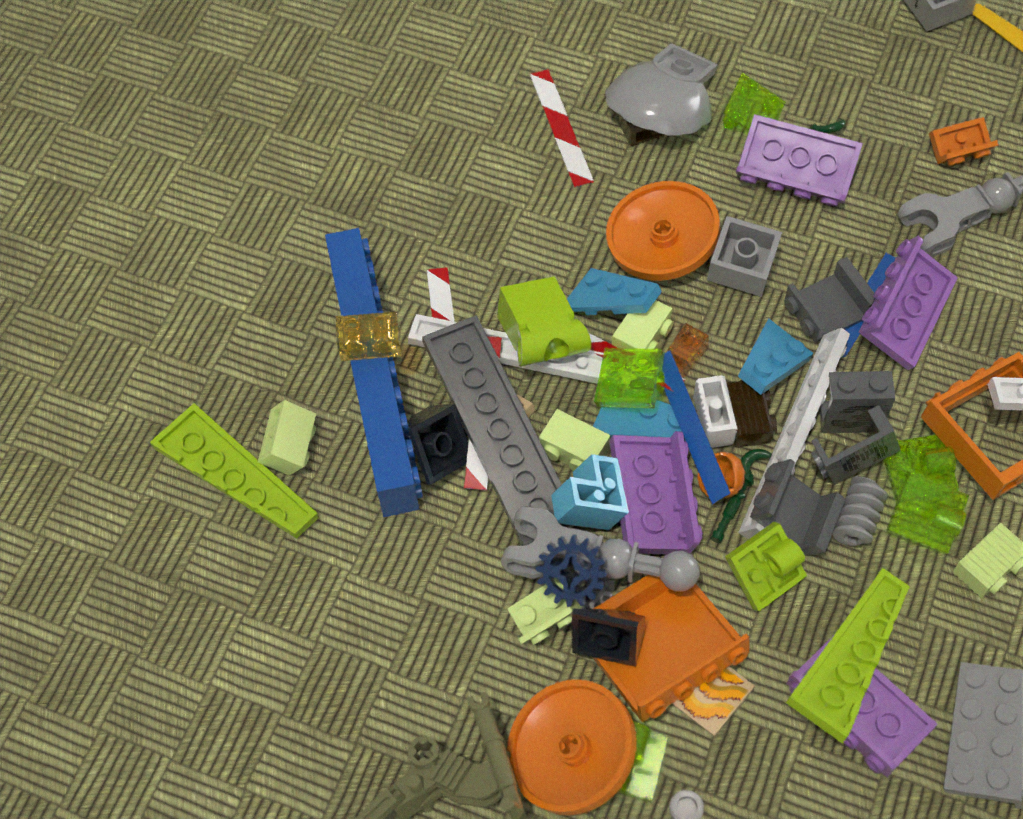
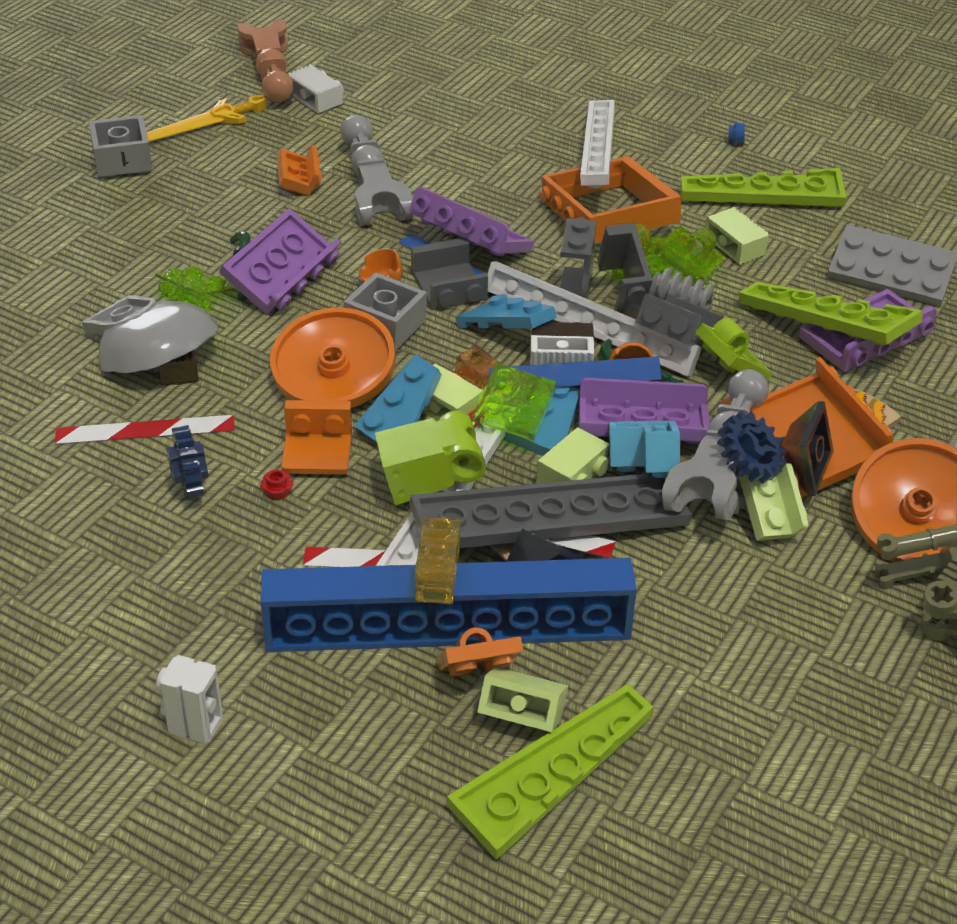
camera: 85 degrees left, 20 degrees down
none -> white brick [156,655,223,744]
none -> dark blue gear [166,425,209,500]
none -> red plate [260,469,293,500]
none -> orange bracket [281,400,352,475]
none -> orange hair [359,248,403,284]
none -> orange plate [436,628,523,677]

